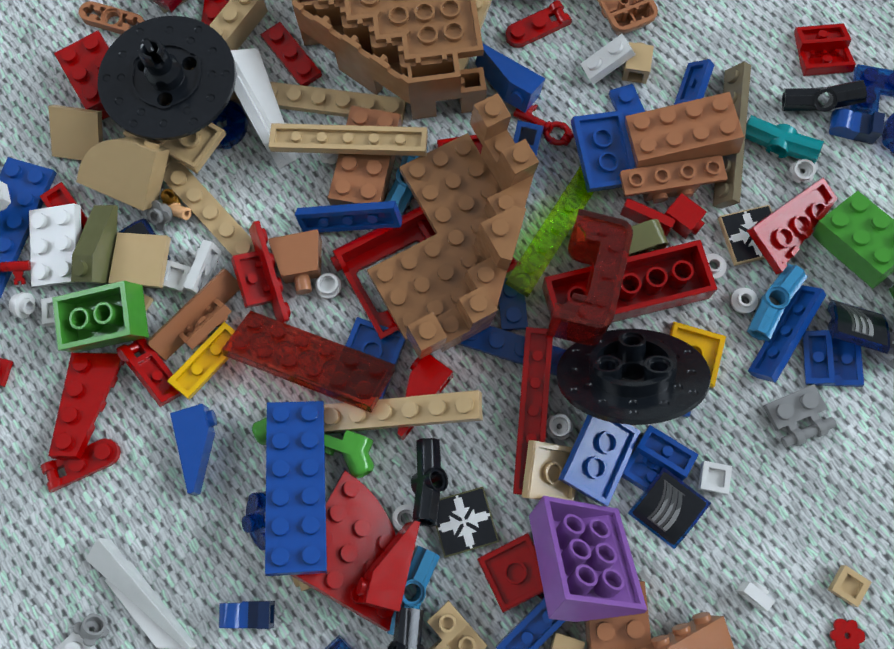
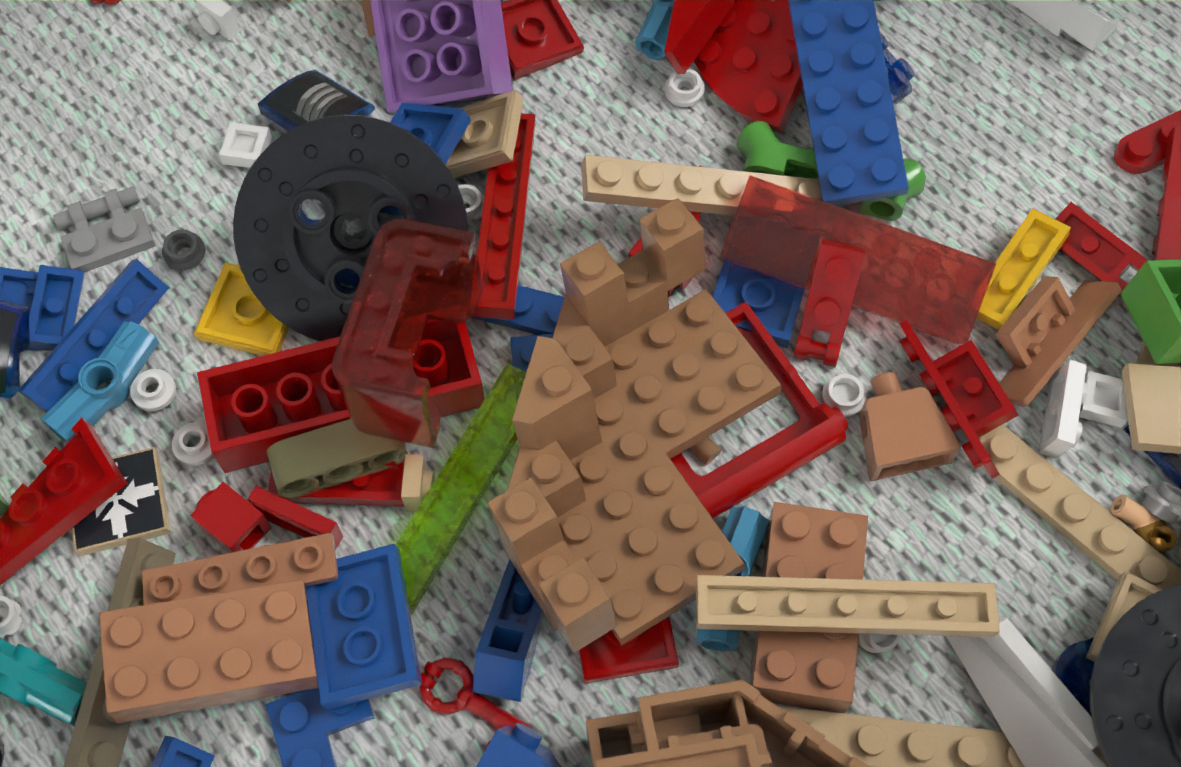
camera: 175 degrees right, 10 degrees down
blue slope [170,404,217,496] -> none
blue plate [295,201,402,233] -> none
black piece [411,438,448,527] -> none
black tile [436,487,499,558] -> none
tan plate [828,565,872,607] -> none
none -> dark grey plate [162,229,205,270]
none -> red plate [793,239,866,368]

